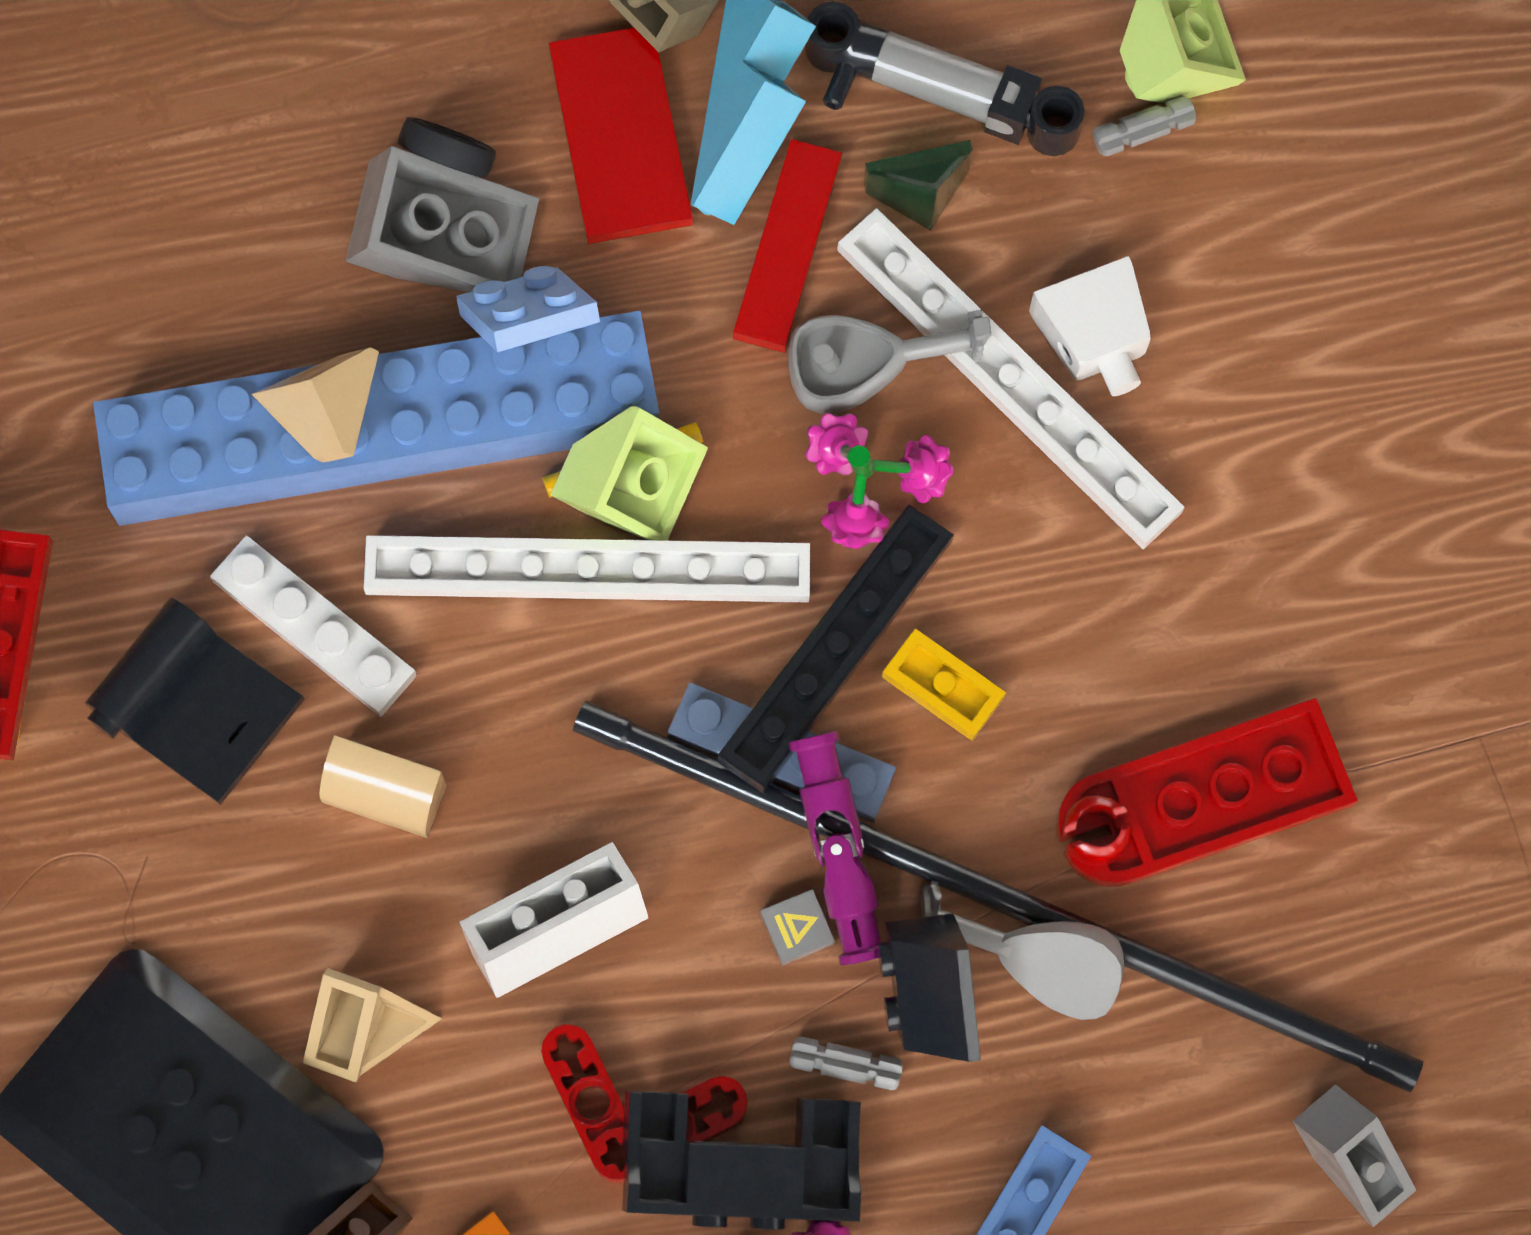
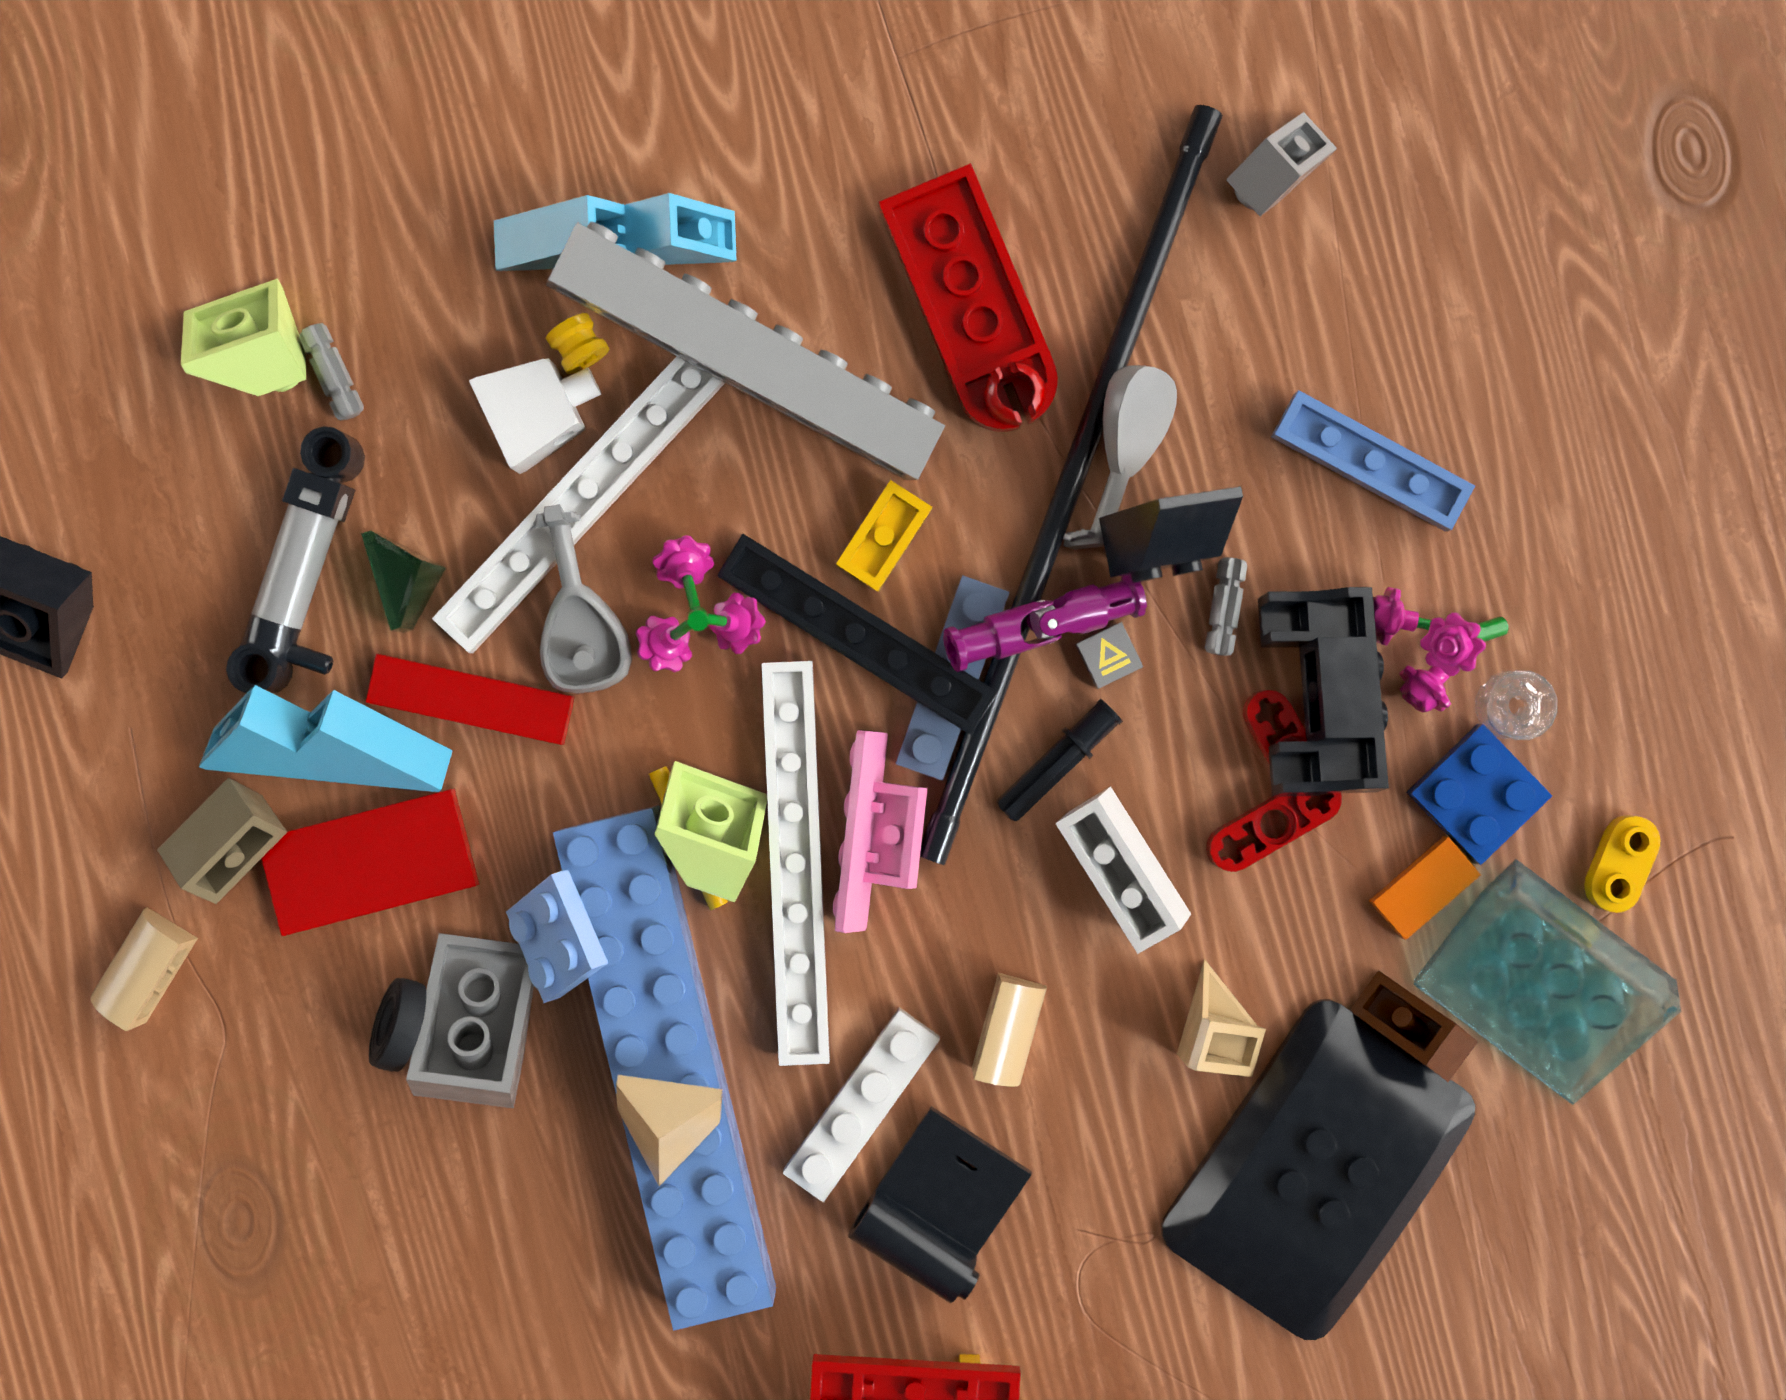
camera: 85 degrees left, 15 degrees up
none -> medium azure slope [494,193,737,271]
none -> yellow wheel [545,313,610,374]
none -> light grey brick [546,221,945,480]
none -> bright pink bracket [833,730,927,933]
none -> black axle [997,699,1123,821]

